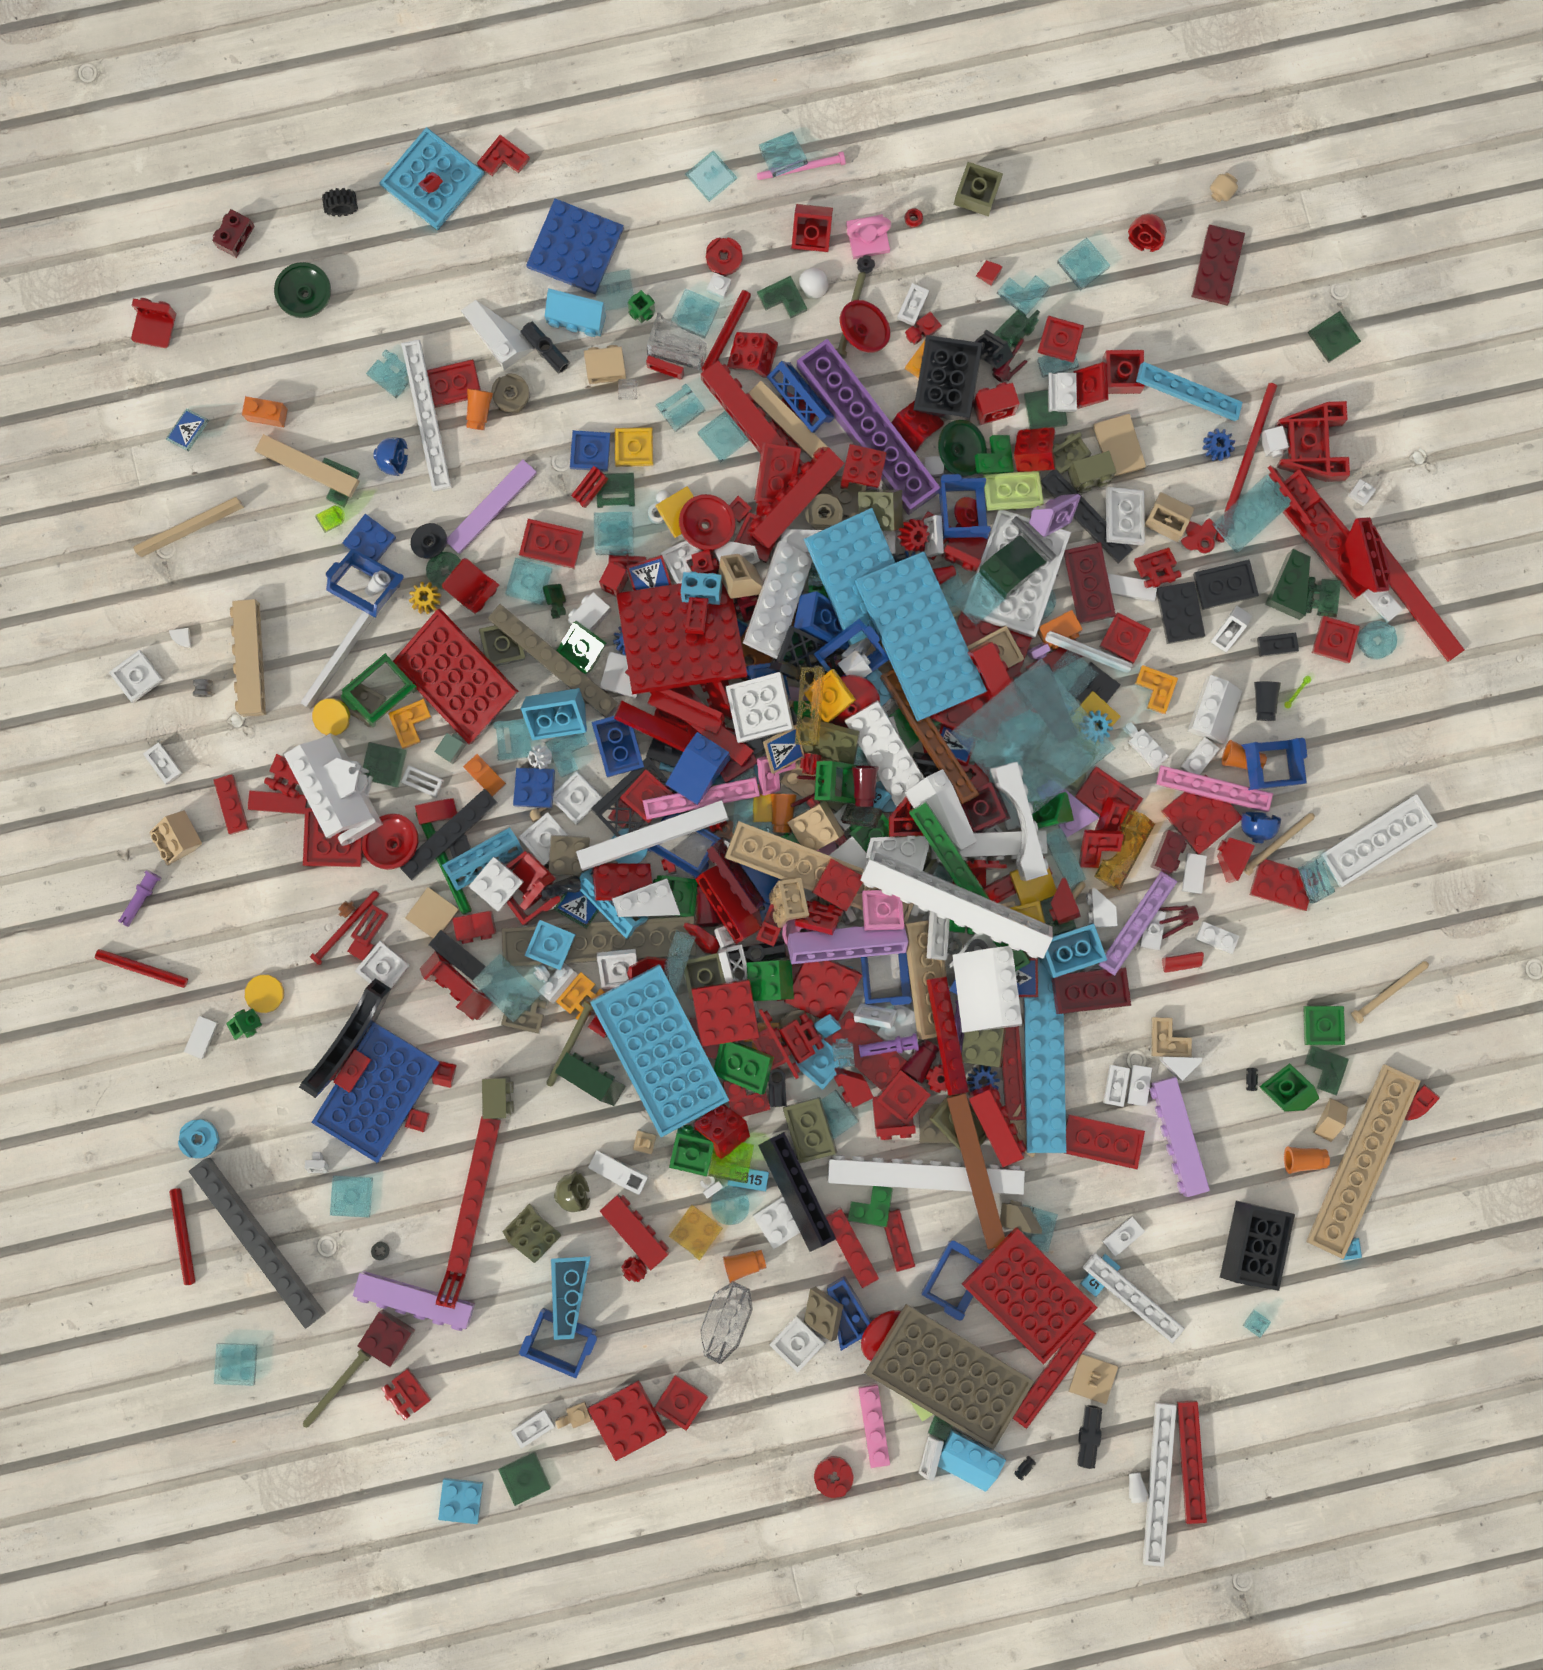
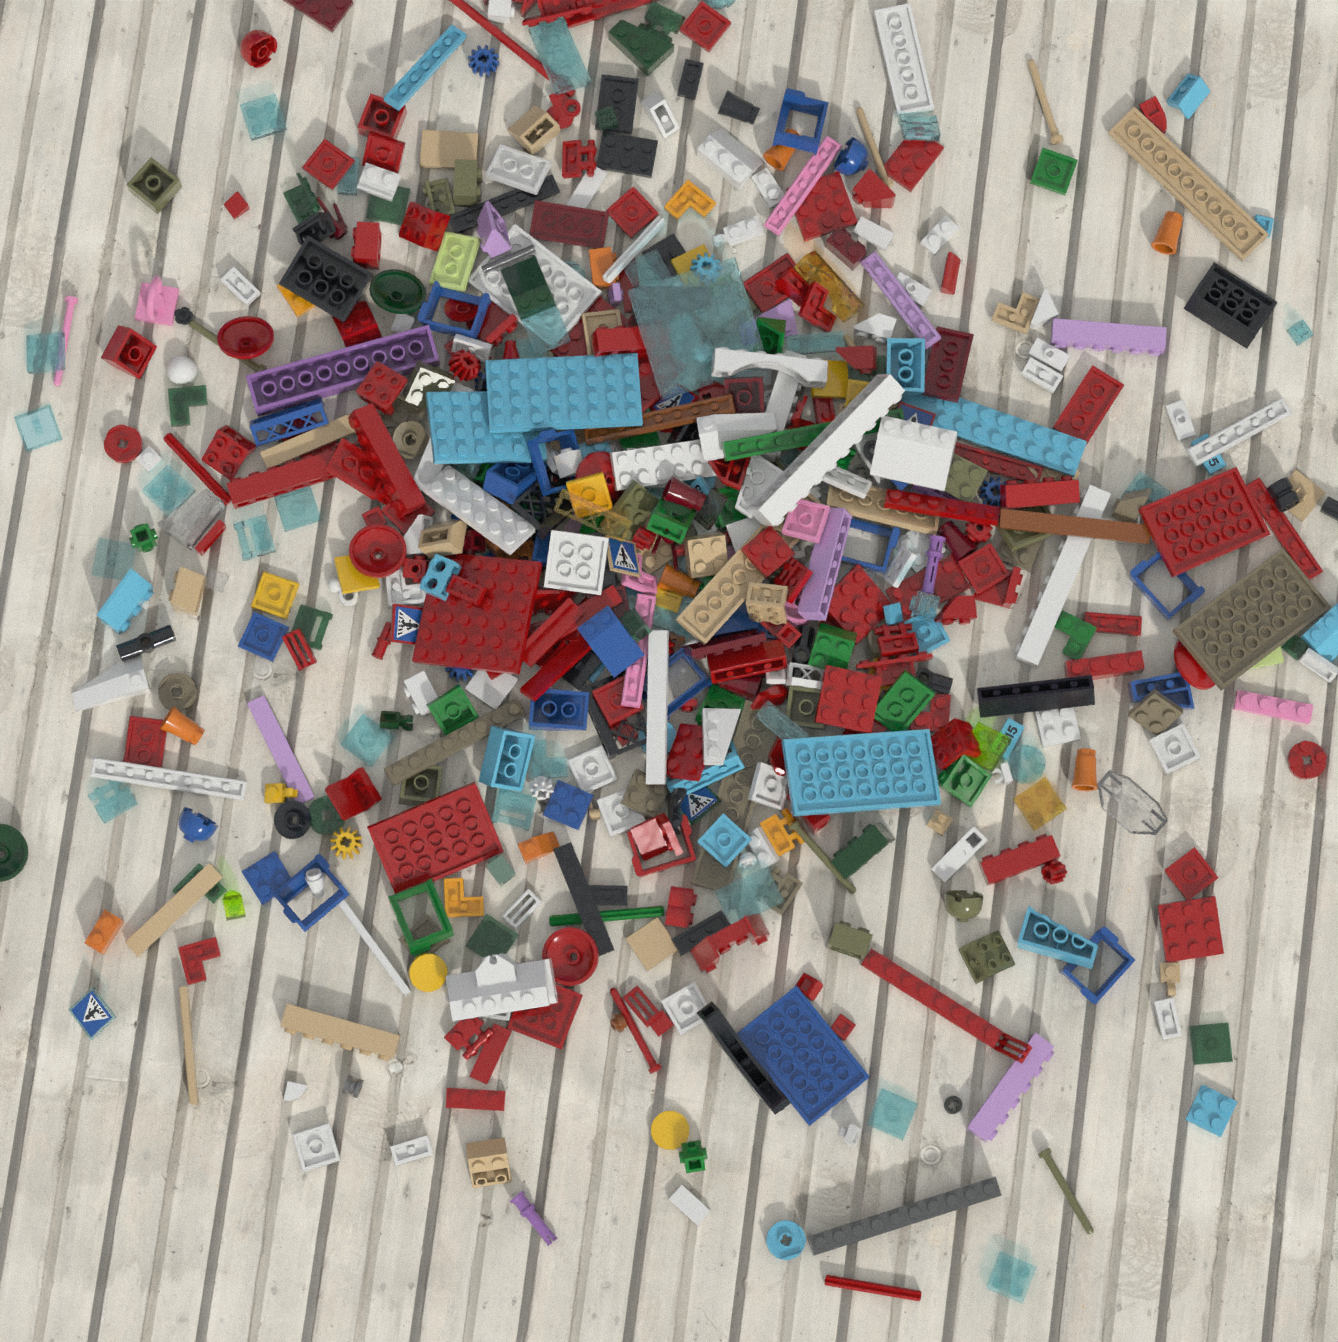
camera: 70 degrees left, 5 degrees down
red axle [95,949,188,988] -> none
red plate [333,1049,372,1093] -> none
dark red brick [357,1309,415,1367] -> none
red plate [381,1368,432,1421] -> none
red slope [415,798,457,825] -> none
medium azure fence [442,827,523,891] -> none
white plate [469,857,524,911] -> none
red plate [519,519,584,569] -> none
blue plate [526,198,624,295] -> none
clear light blue brick [594,512,634,555] -> none
red brick [599,562,629,597] -> none
olive plate [783,1097,837,1163] -> none
clear light blue plate [822,1090,859,1139] -> none
red plate [904,208,923,227] -> none
red plate [905,311,942,345] -> none
green plate [975,435,1014,474] -> none
clear light blue plate [997,275,1050,317] -> none
dark red plant [1158,905,1199,939] -> none
black piece [1246,1068,1258,1091] -> none
green slope [1259,1063,1320,1112] -> none
clear neon green hinge [1284,676,1311,709] -> none
clear green plate [1304,1046,1349,1095] -> none
tan slope [1313,1098,1348,1142] -> none
none -> red plate [178,937,221,985]
none -> yellow plate [264,783,298,804]
none -> clear green plate [594,106,619,131]
none -> clear green brick [619,608,652,642]
none -> medium azure panel [1166,73,1210,119]
none -> black wheel [1266,477,1301,513]

